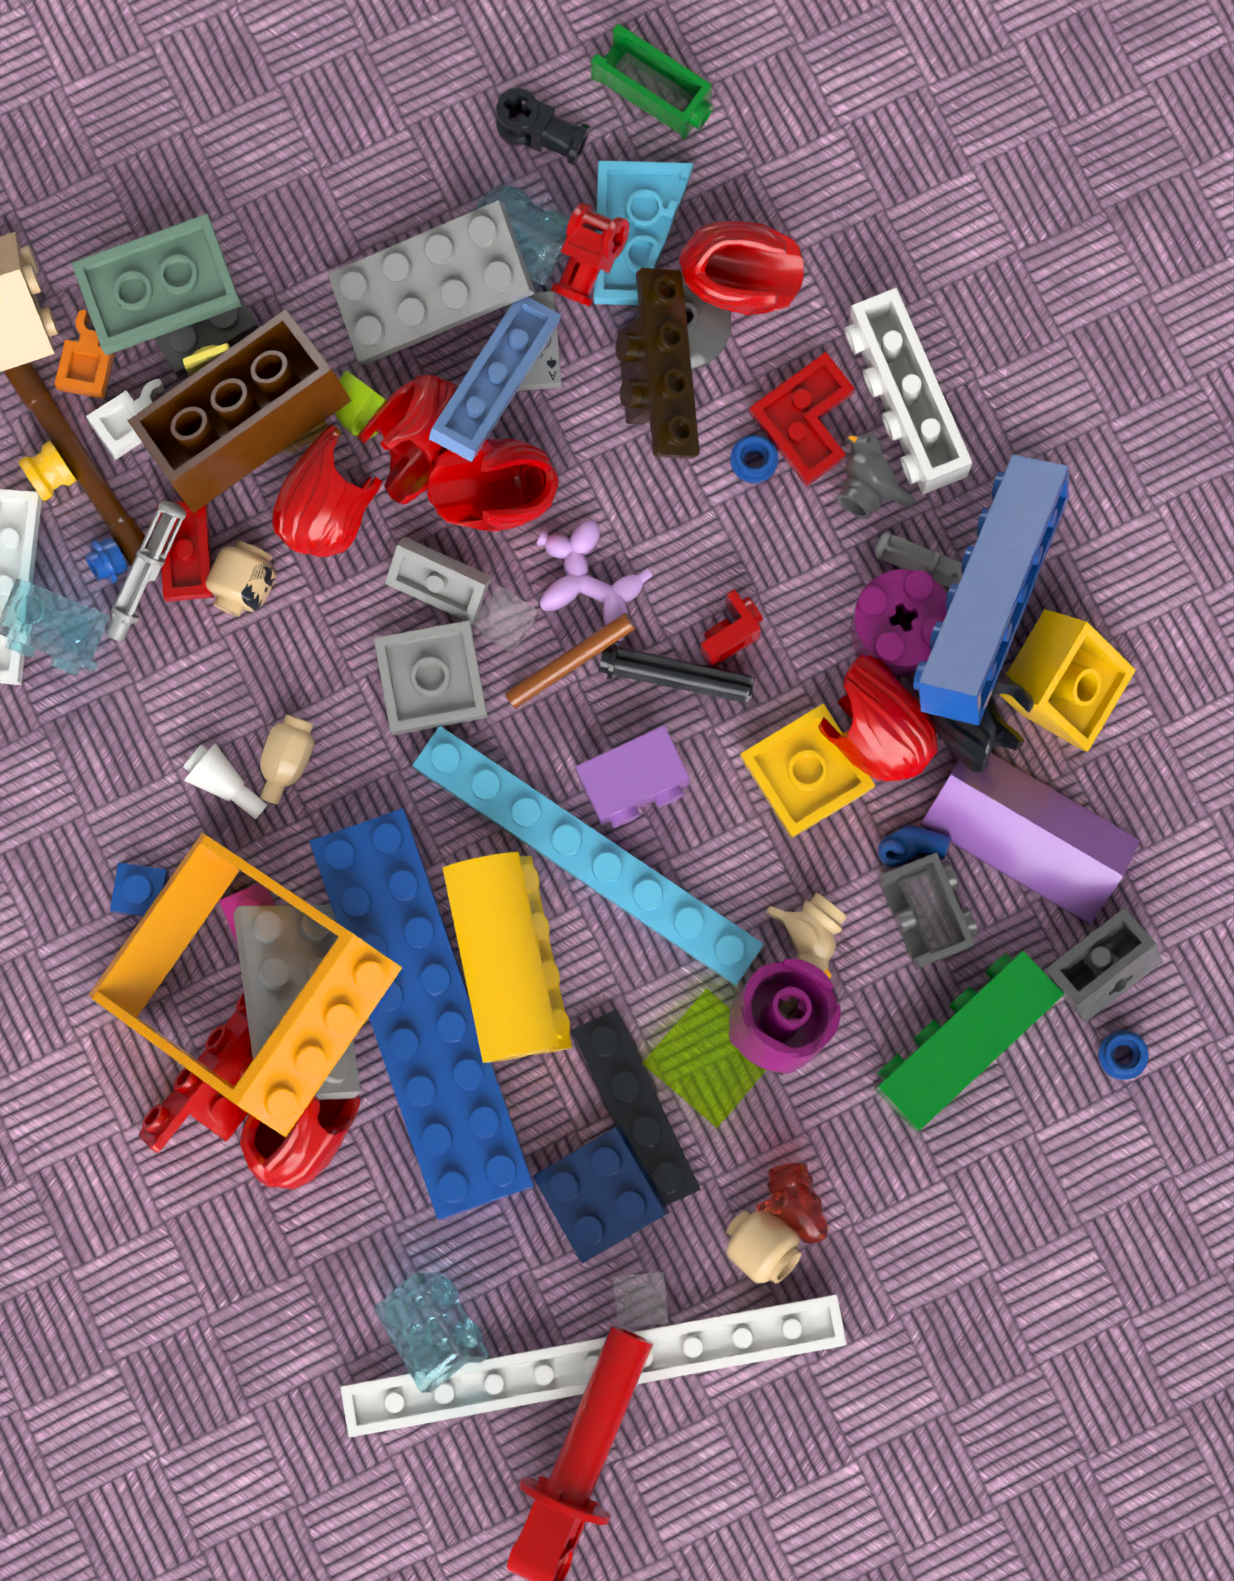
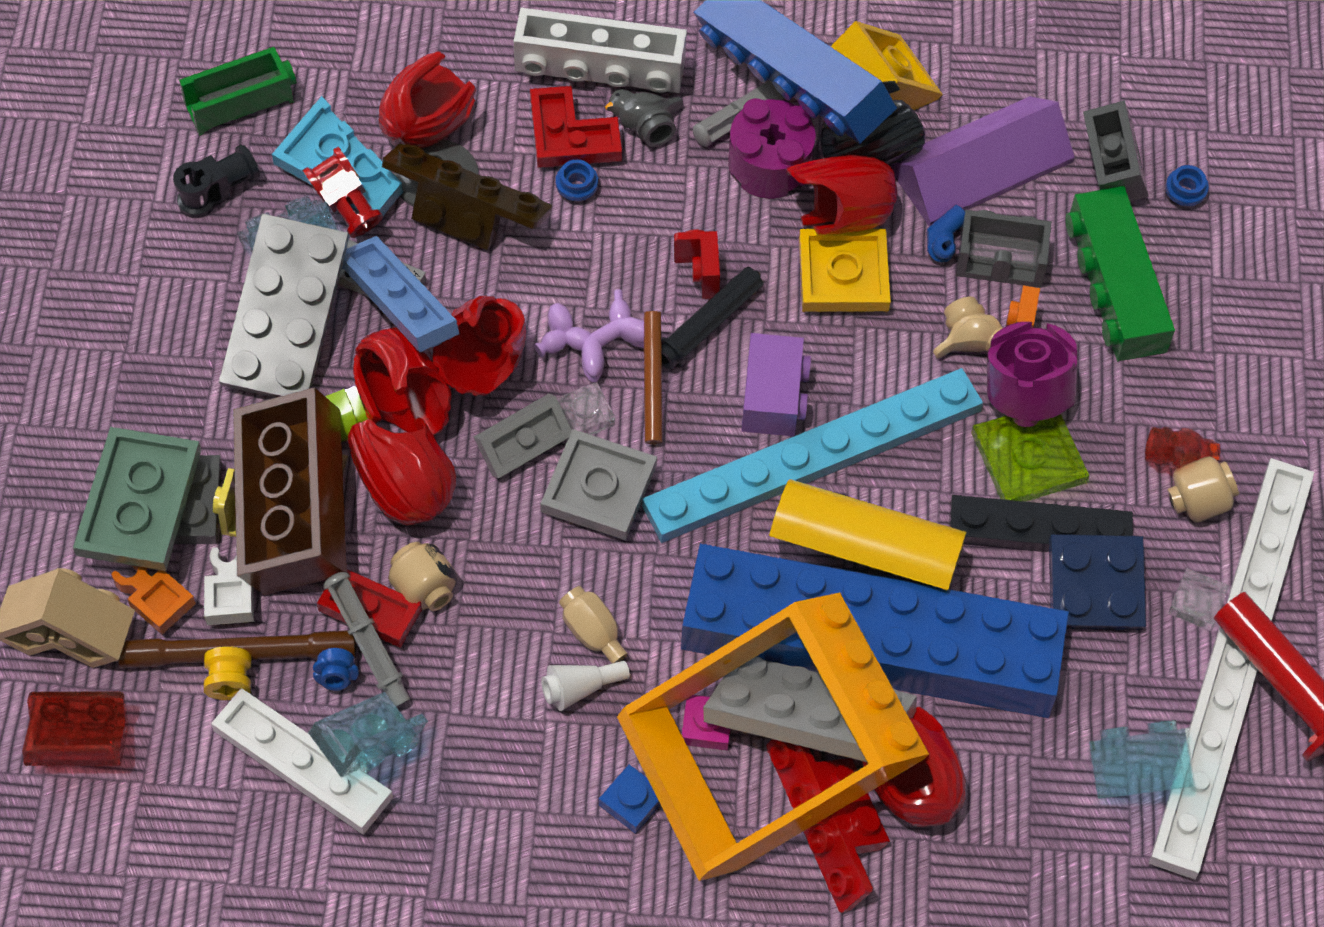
camera: 65 degrees left, 20 degrees down
none -> orange plate [1006,285,1040,328]

